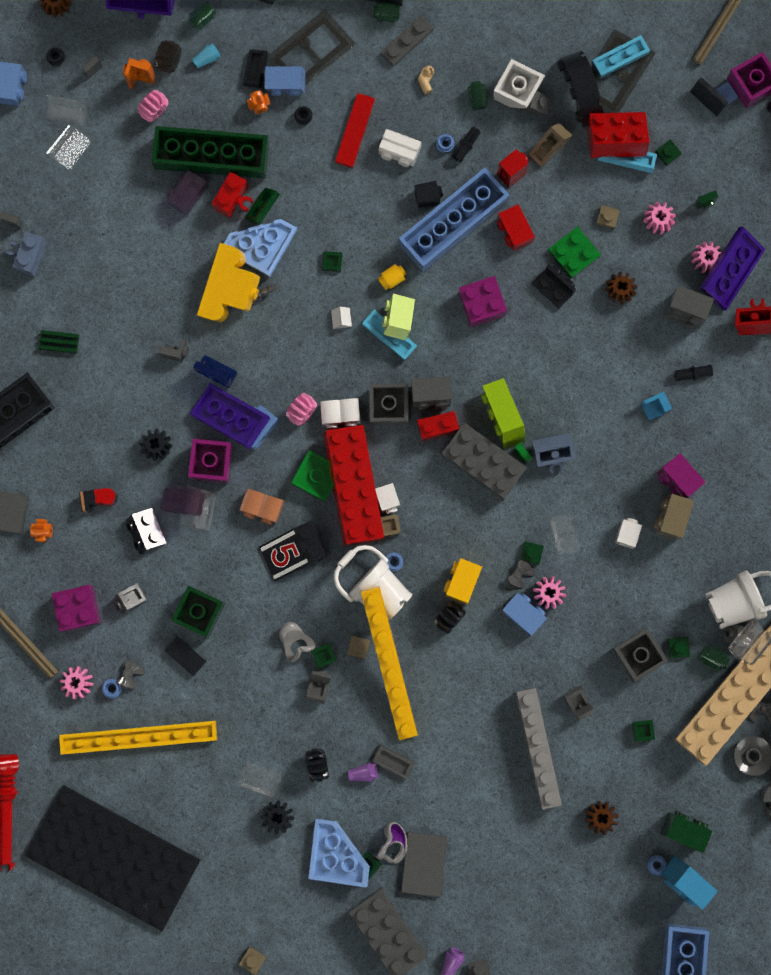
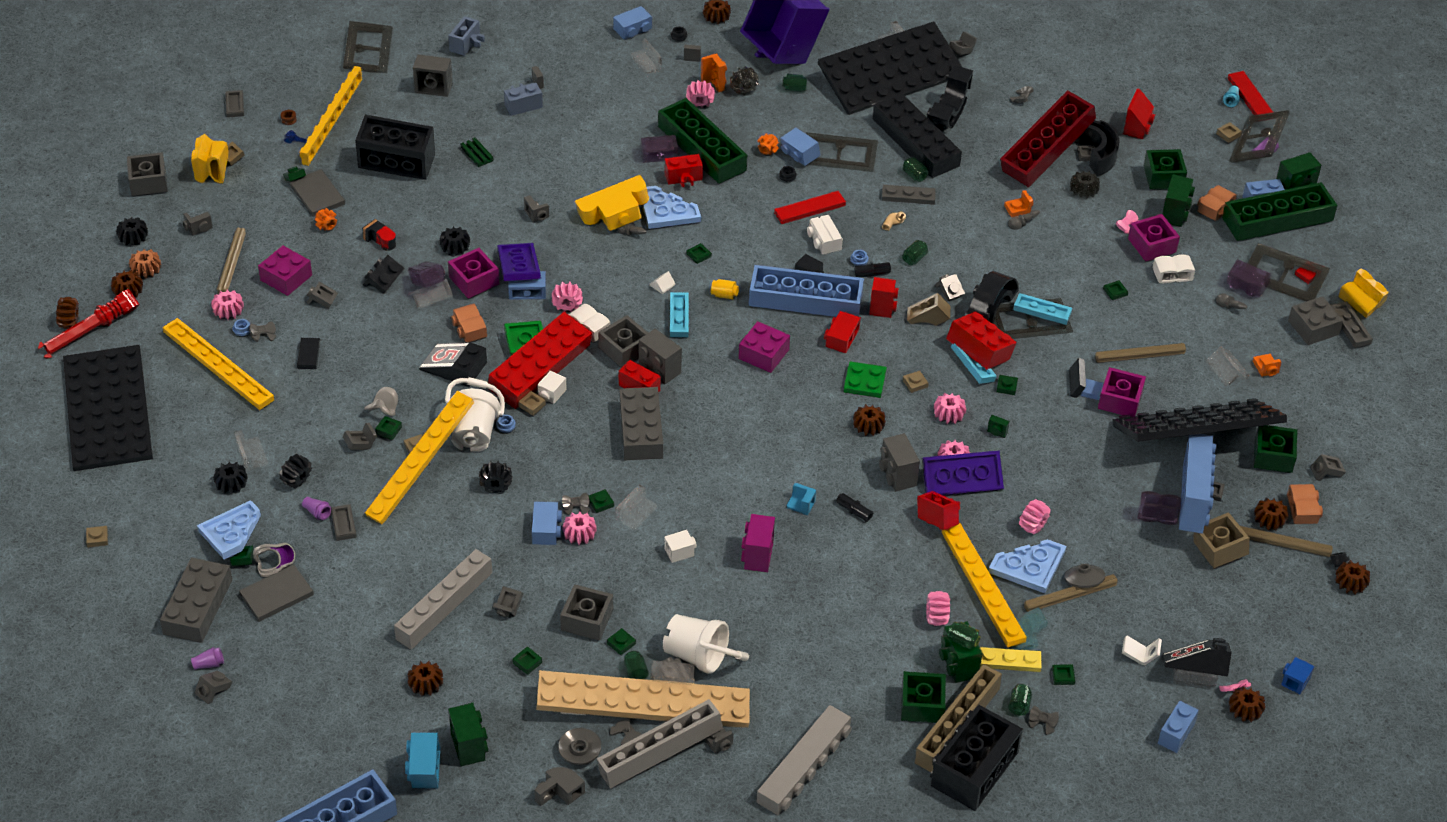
camera: 45 degrees right, 35 degrees down
clear panel [46,125,91,170] -> none
dark green brick [171,586,226,638] -> none
medium azure cone [192,43,221,68] -> none
clear blue bracket [193,355,237,388] -> none
black tile [242,49,269,88] -> none
dark green tile [245,187,280,225] -> none
yellowish green brick [382,294,415,340] -> none
yellow brick [443,558,482,605] -> none
lime wedge [481,378,525,450] -> none
white slope [494,59,545,108] -> none
green tile [514,442,532,464] -> none
sand blue brick [531,433,575,473] -> none
black bracket [532,264,576,309] -> none
dark tan brick [653,494,694,540] -> none

